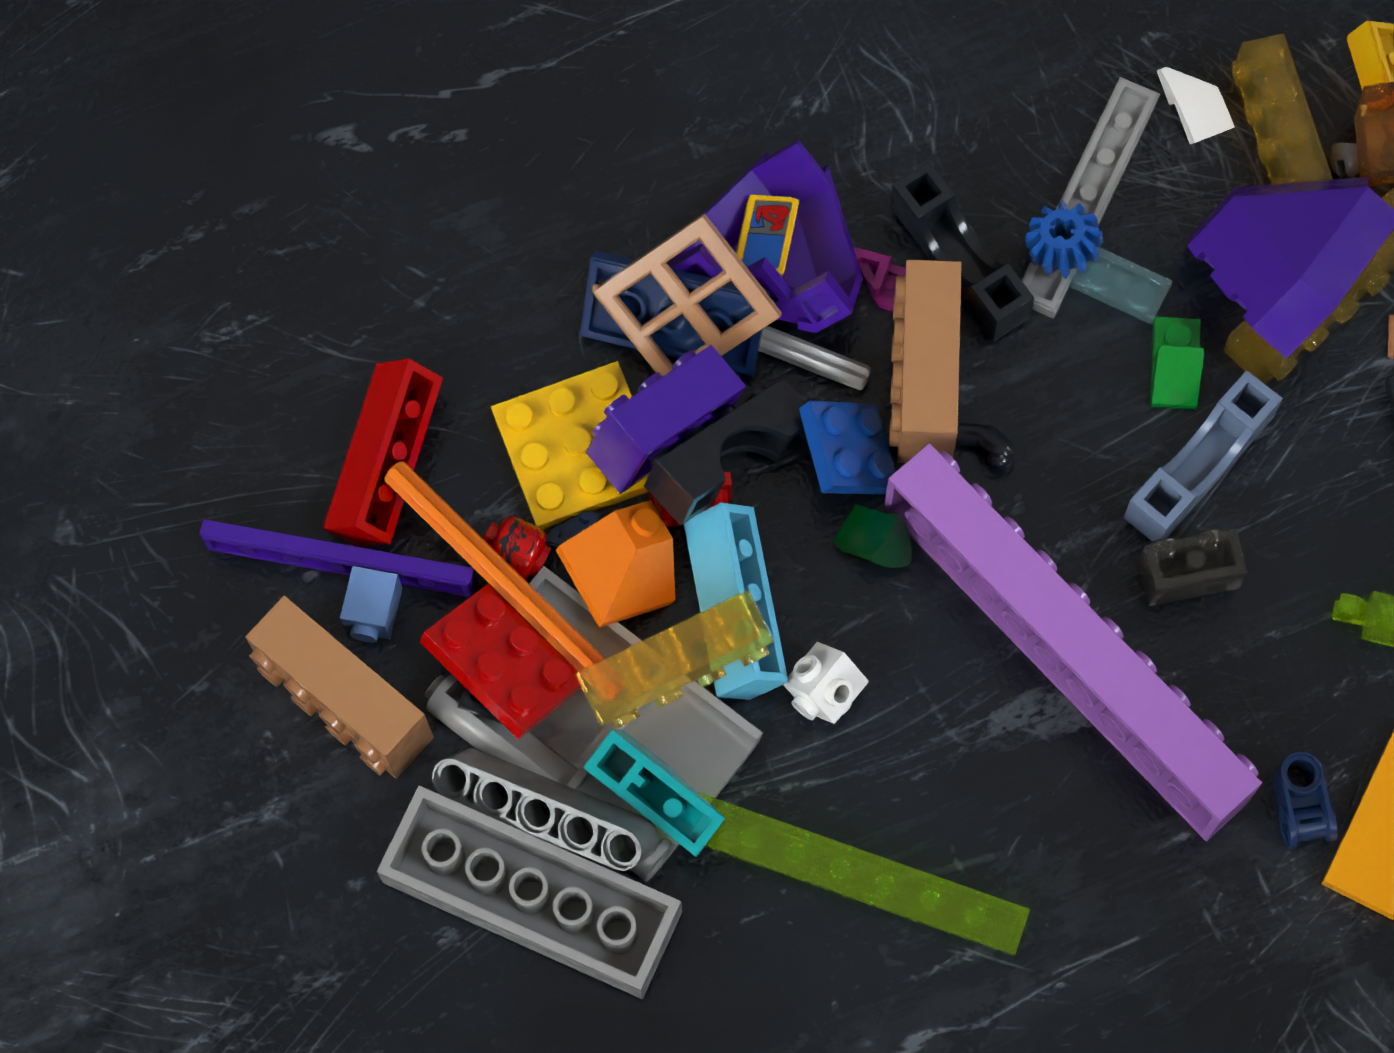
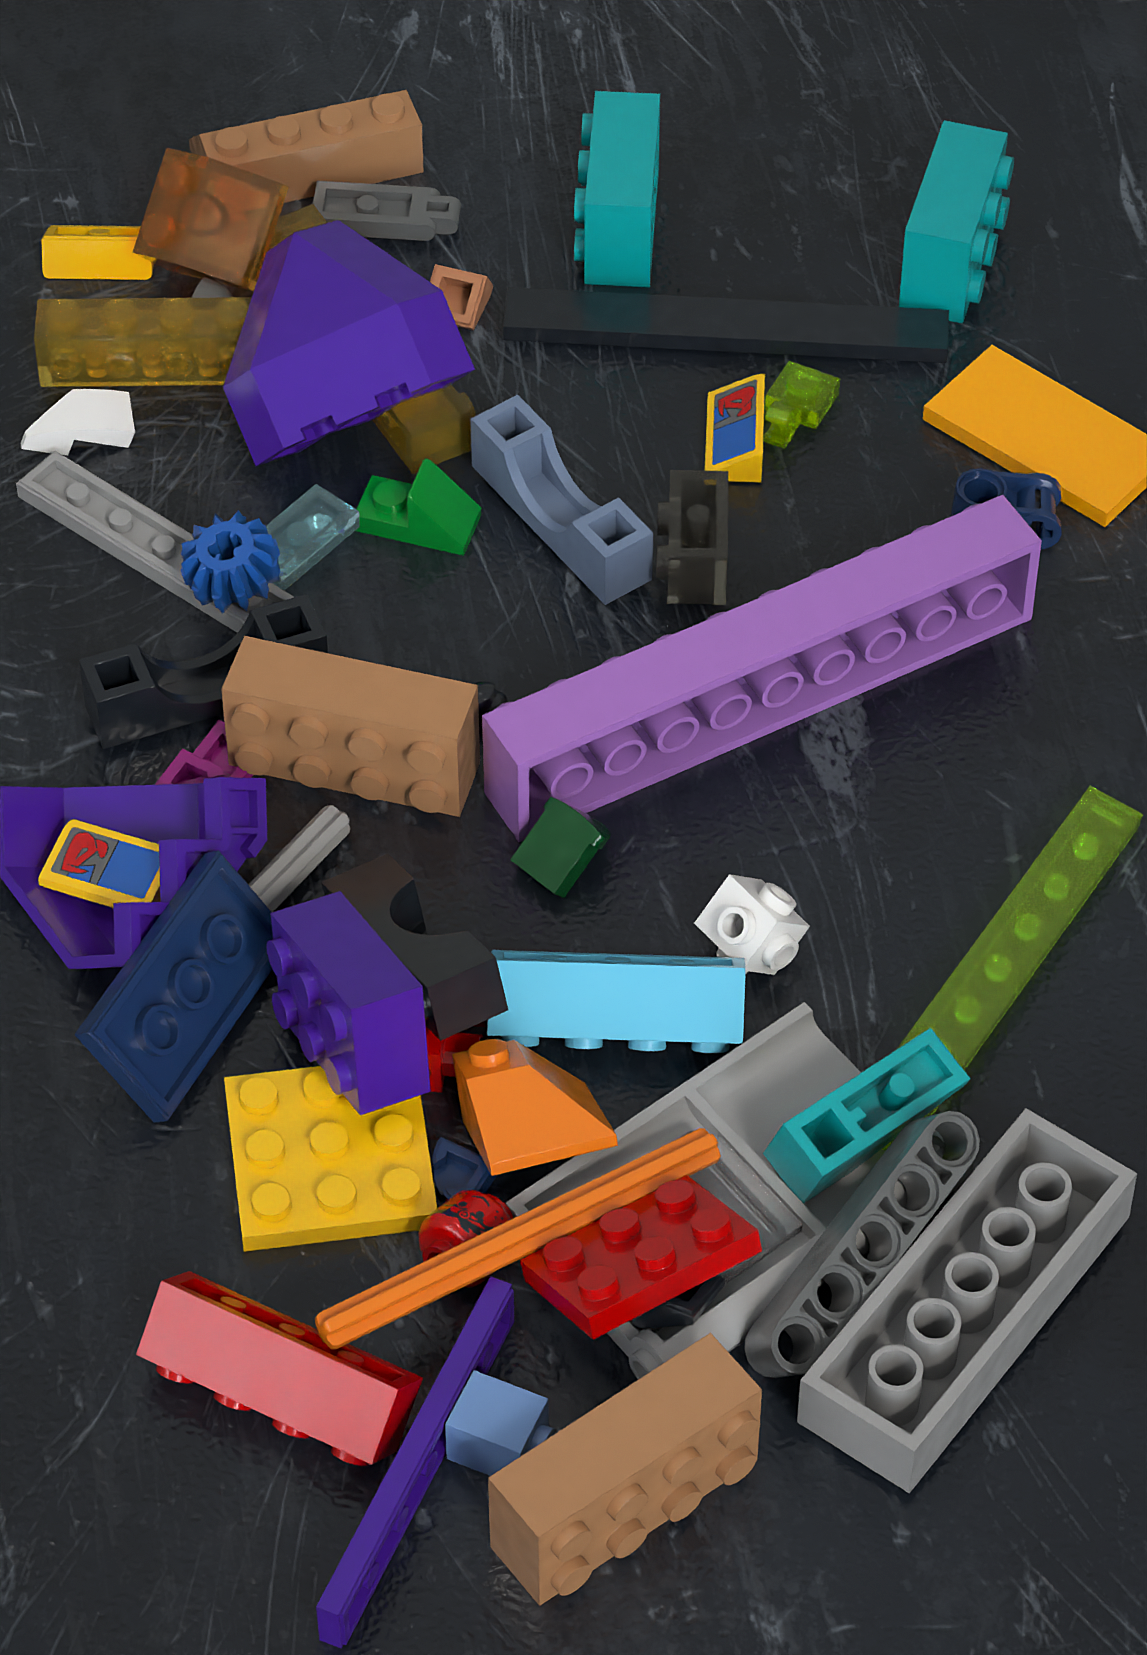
camera: 80 degrees left, 20 degrees down
clear yellow brick [575,588,775,729] -> none
medium nougat window [592,213,782,376] -> none
blue plate [799,401,896,494] -> none
none -> slope [704,374,765,482]

